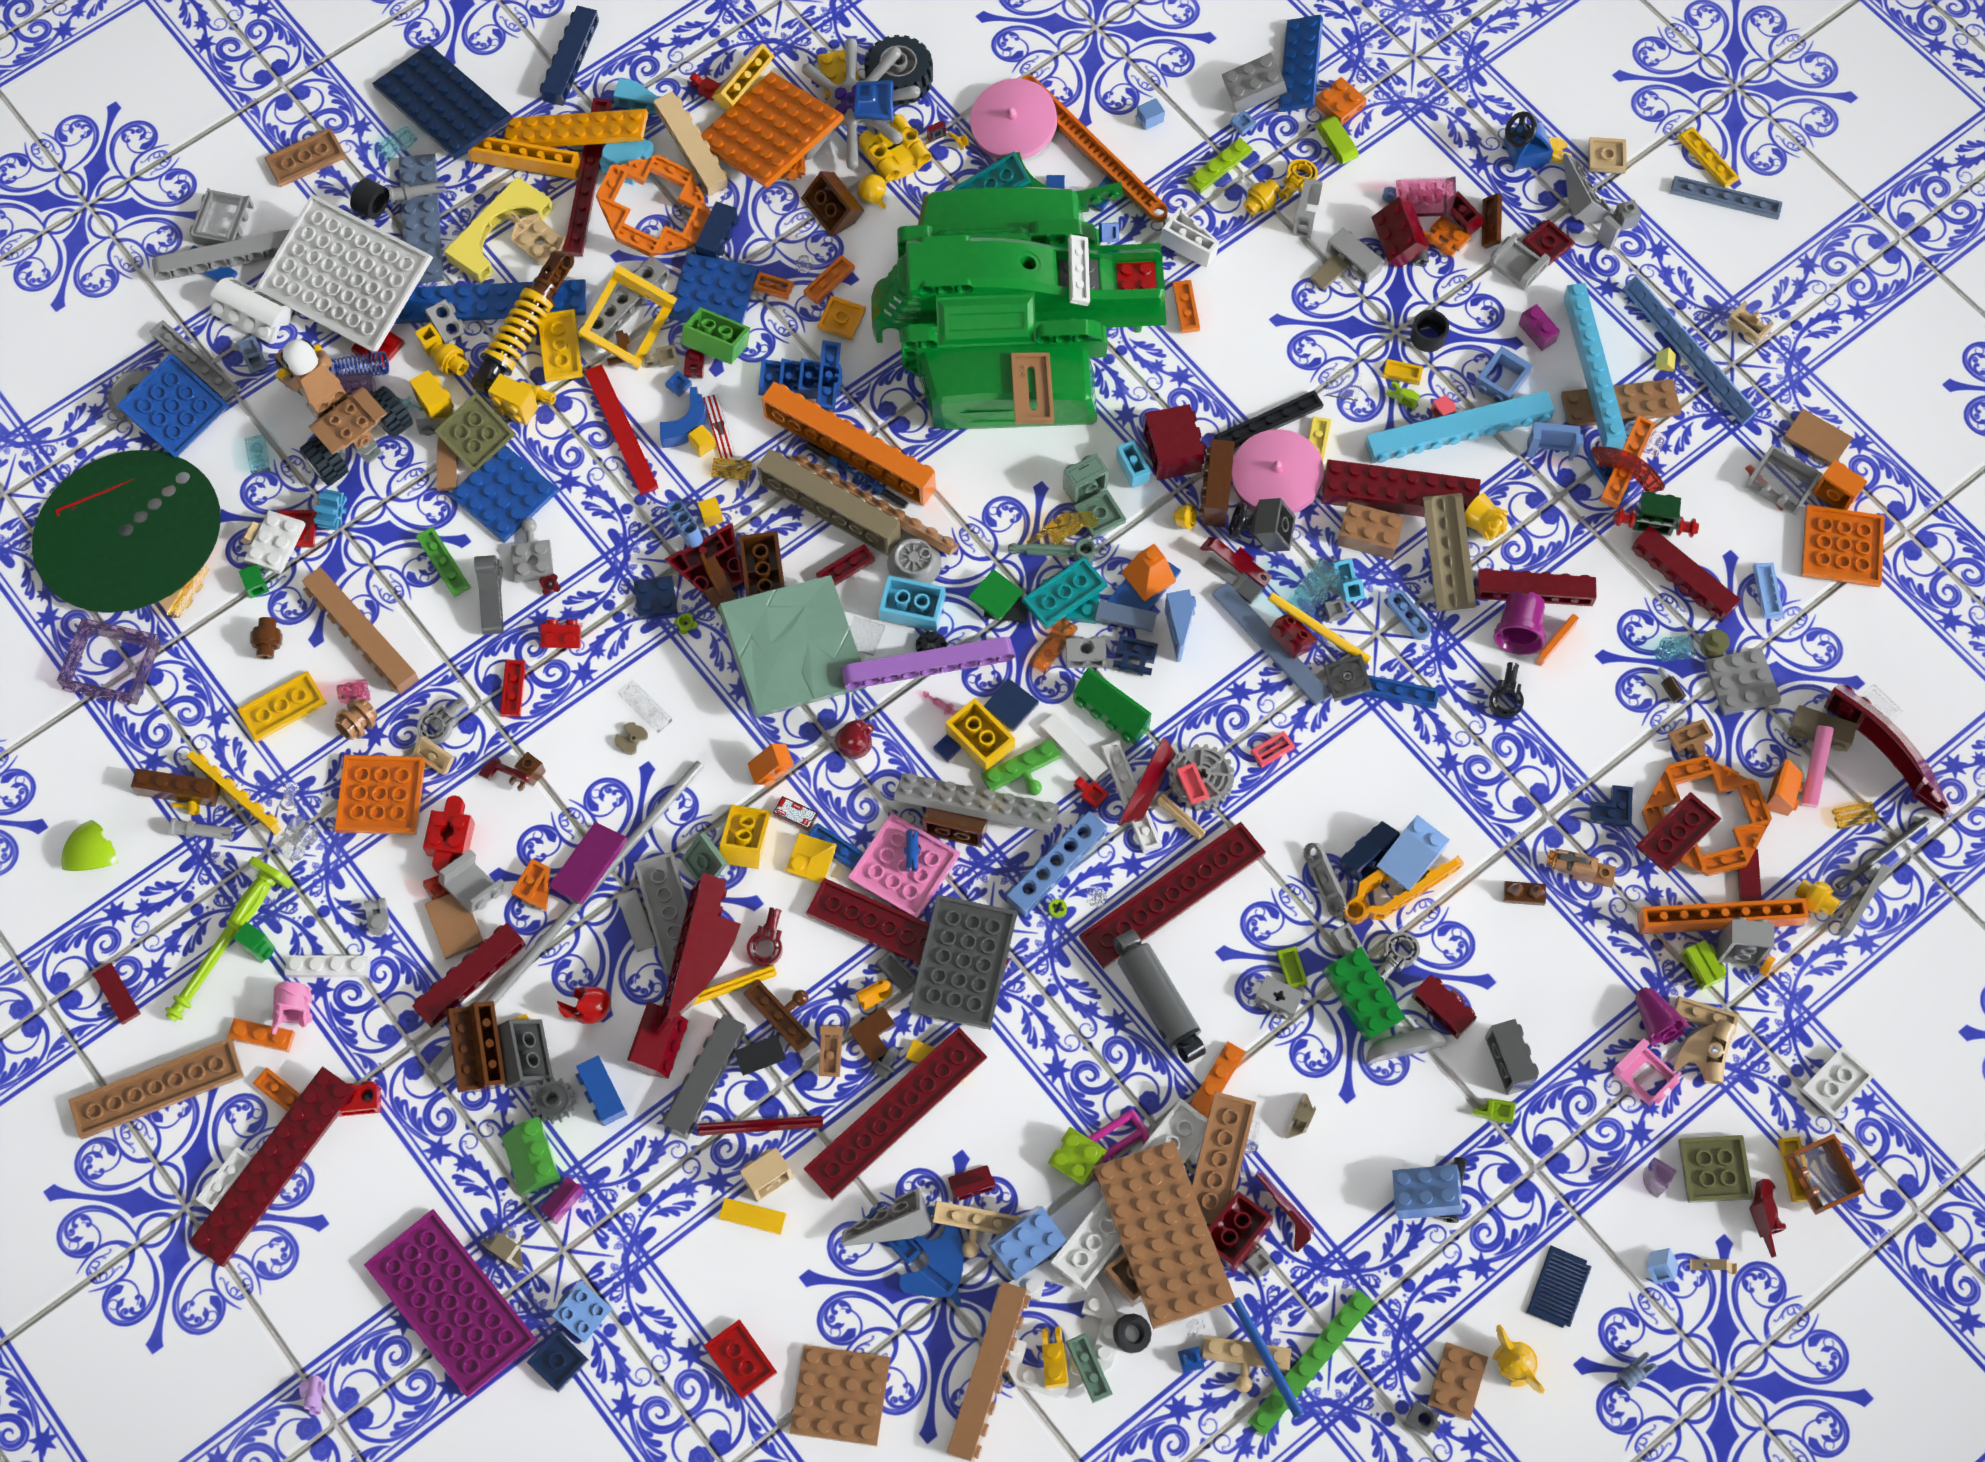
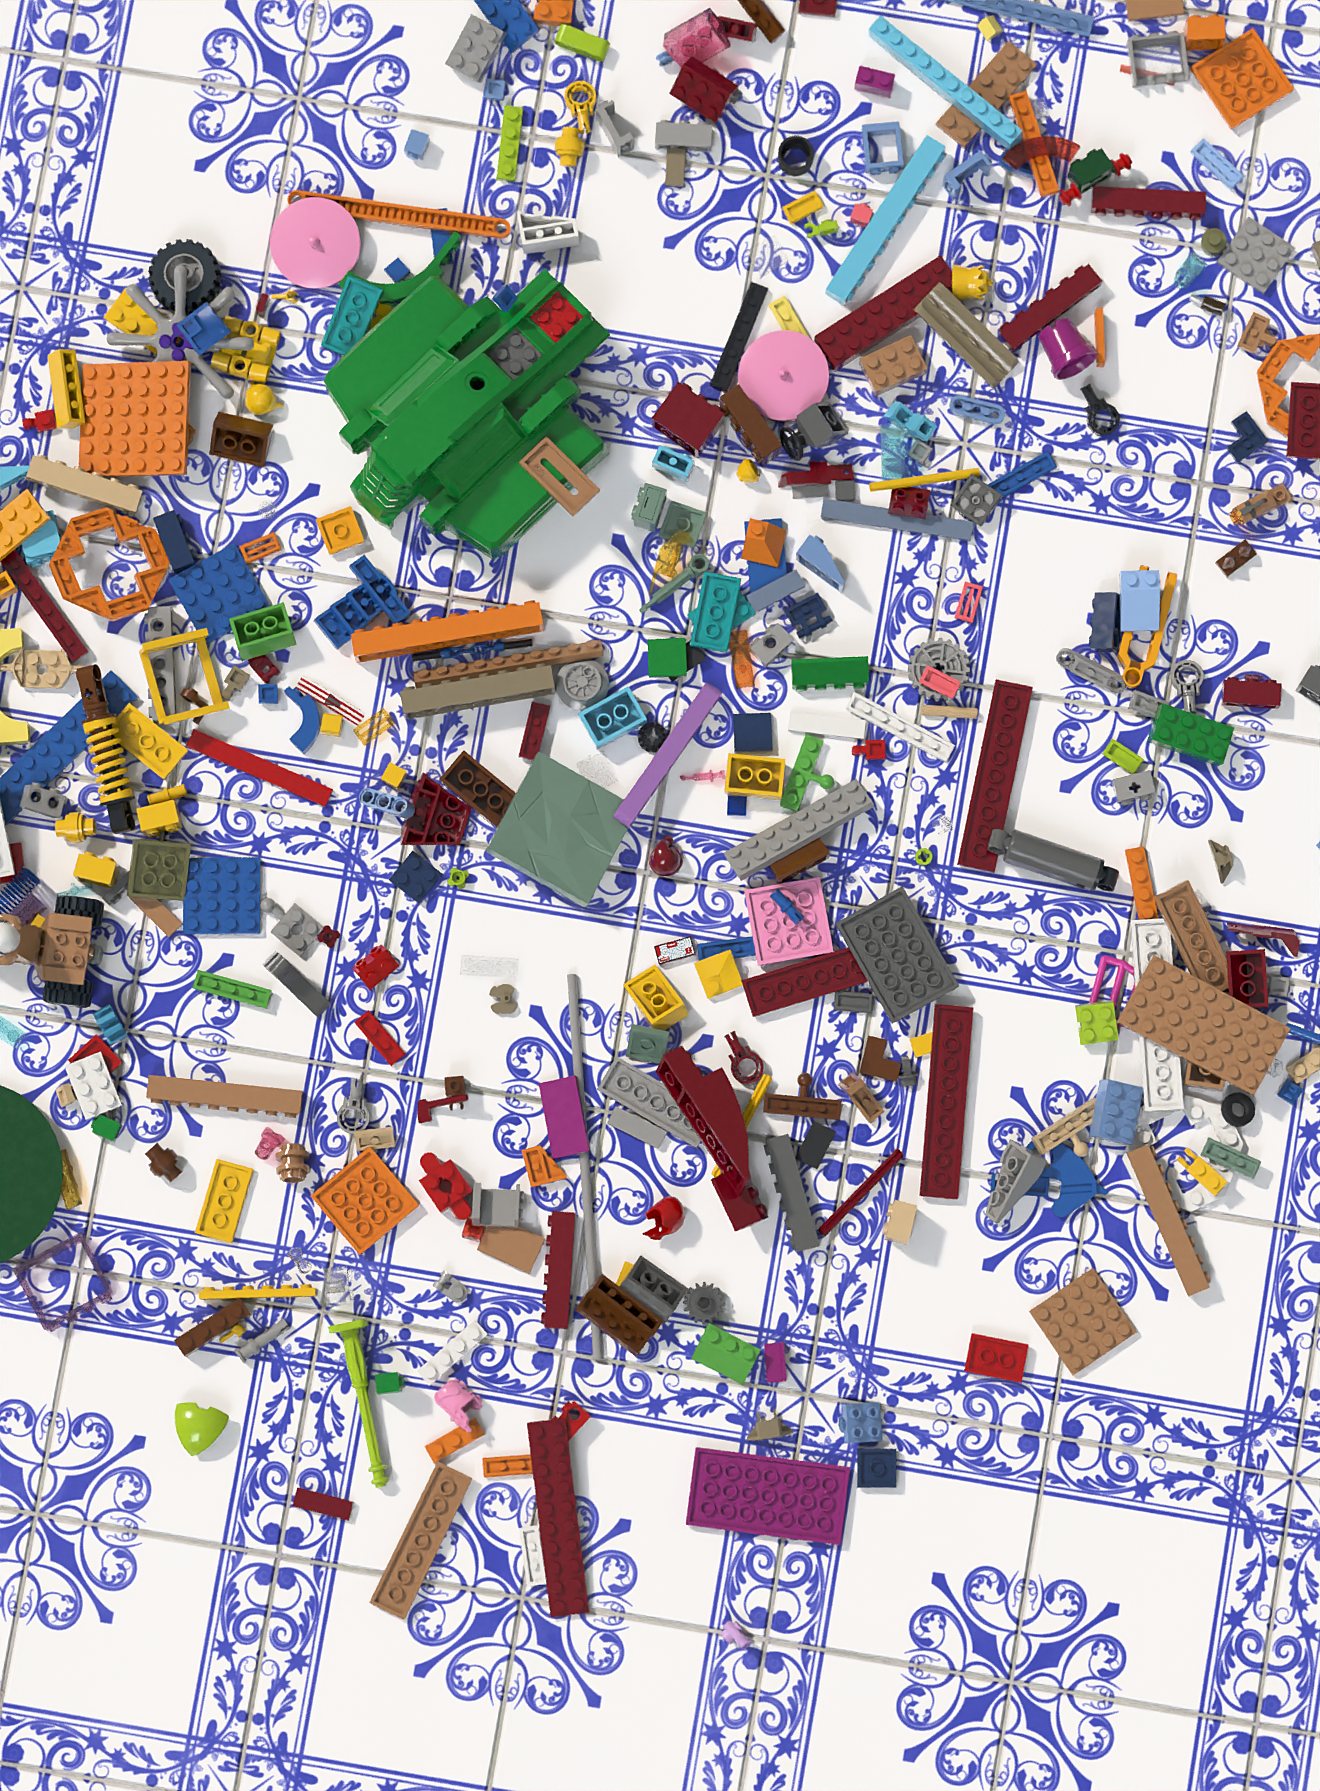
camera: 40 degrees left, 15 degrees up
yellow brick [415,323,443,357] -> none
blue brick [575,1055,628,1126] -> none
reddish brown piece [699,553,736,608] -> none
yellow tile [719,1198,787,1235] -> none
orange brick [747,744,794,786] -> none
orange plate [803,255,855,305] -> none
light orange piece [855,979,893,1010] -> none
dark red panel [948,1165,996,1202] -> none
medium blue brick [1007,811,1108,917] -> none
white tile [1068,234,1090,306] -> none
dark red wedge [1117,737,1176,826] -> none
orange plate [1172,280,1200,334] -> none
light grey brick [1366,1029,1448,1065] -> none
orange plate [1424,215,1471,258] -> none
light grey panel [1490,232,1551,291] -> none

